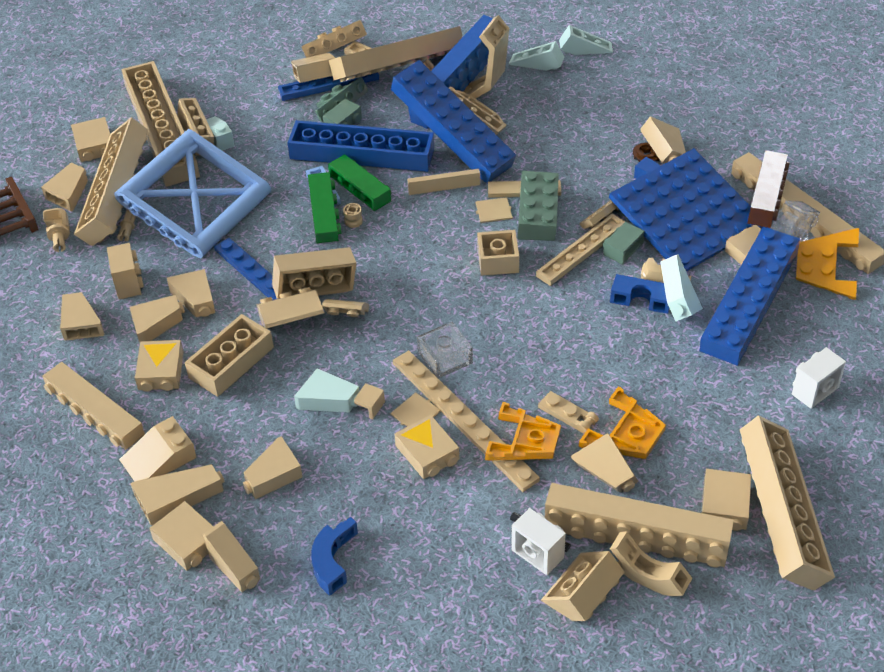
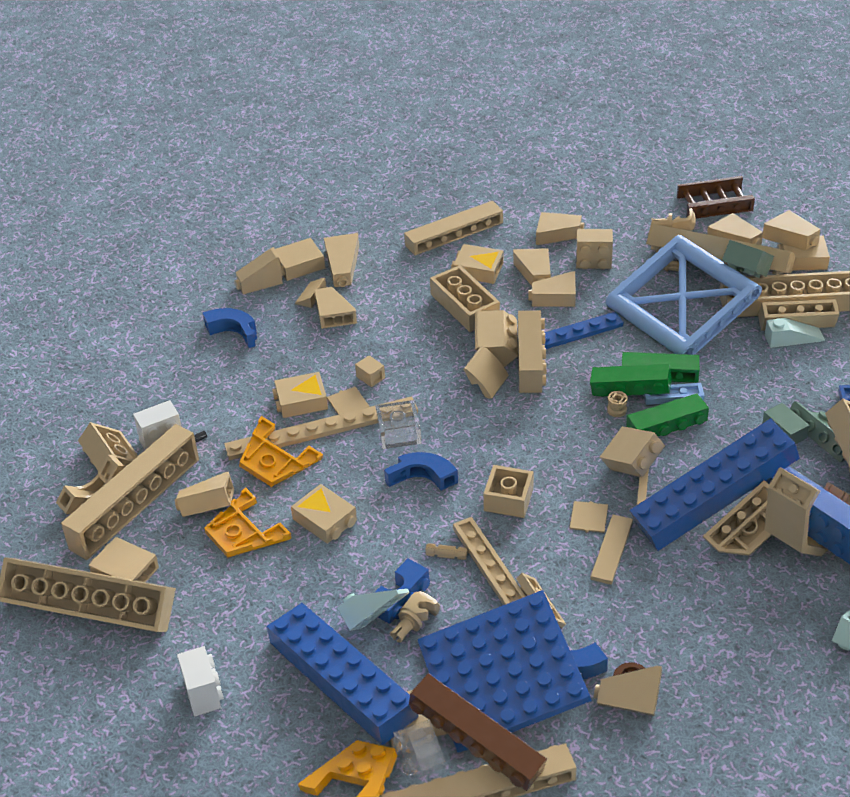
camera: 110 degrees right, 5 degrees down
slope [120,416,197,481] -> none
blue brick [287,120,435,172] -> none
light aqua slope [294,368,360,412] -> none
sand green brick [517,171,559,241] -> none
tan plate [538,391,599,434] -> none
sand green brick [603,222,645,265] -> none
none -> tan brick [291,484,357,544]
none -> tan slope [295,278,326,308]
none -> blue arch [384,452,458,491]
none -> tan axle [426,543,468,560]
none -> tan brick [600,426,665,477]
none -> green brick [622,352,700,383]
none -> sand green brick [722,240,774,278]
none -> tan slope [762,210,821,250]

